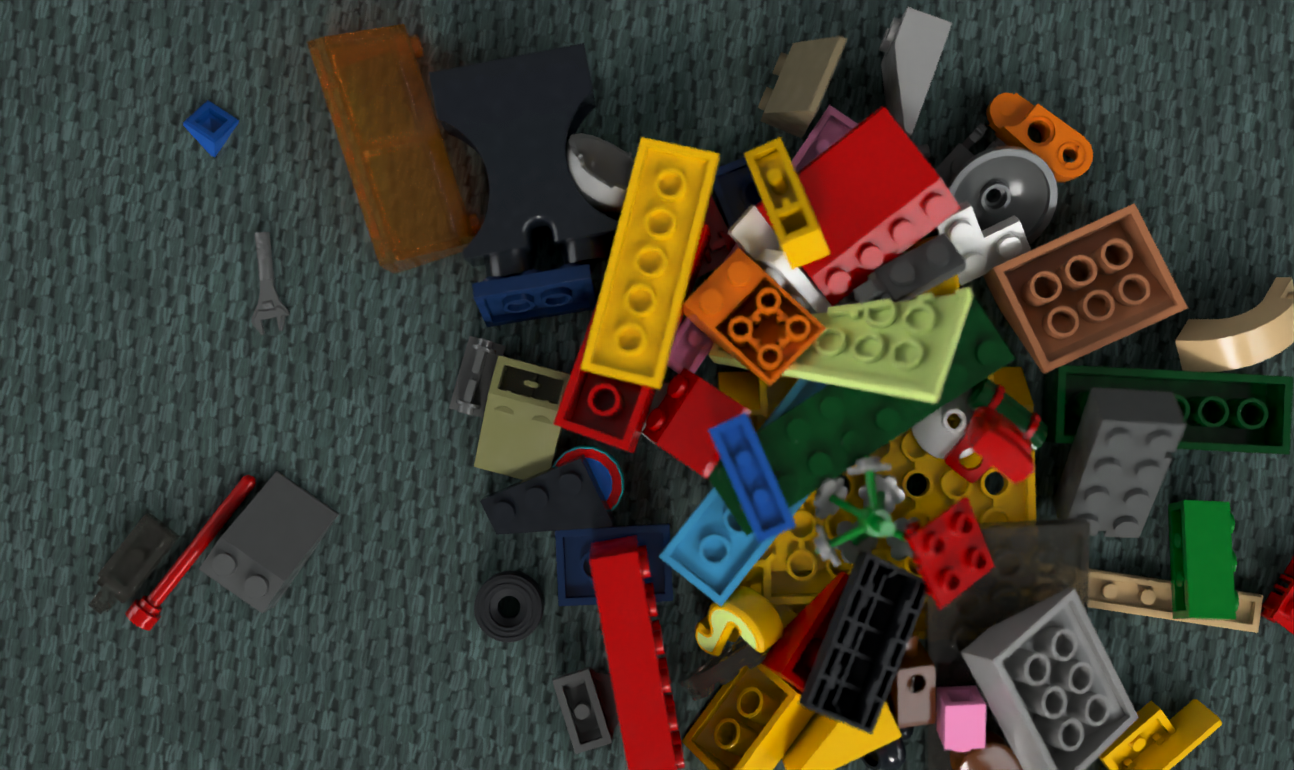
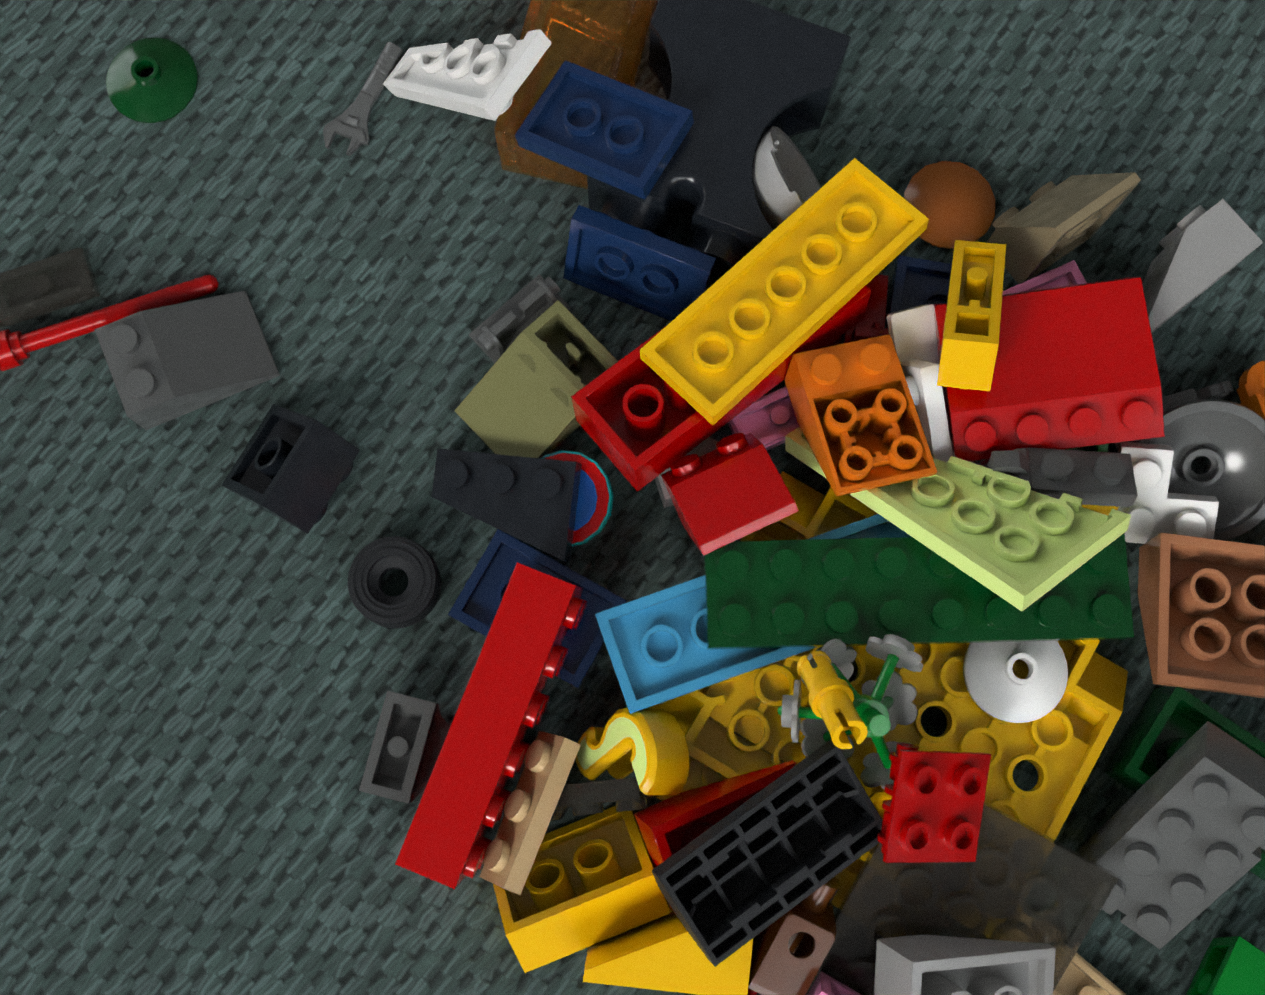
camera: 25 degrees right, 10 degrees down
blue plate [708,413,796,543] -> none
red piece [944,378,1048,484] -> none
none -> dark green dish [106,38,198,123]
none -> black slope [222,404,360,534]
none -> white wing [383,29,552,121]
none -> tan plate [479,731,581,895]
none -> dark blue plate [515,60,694,200]
none -> yellow pin [797,651,868,749]
none -> dark orange dish [904,161,996,249]

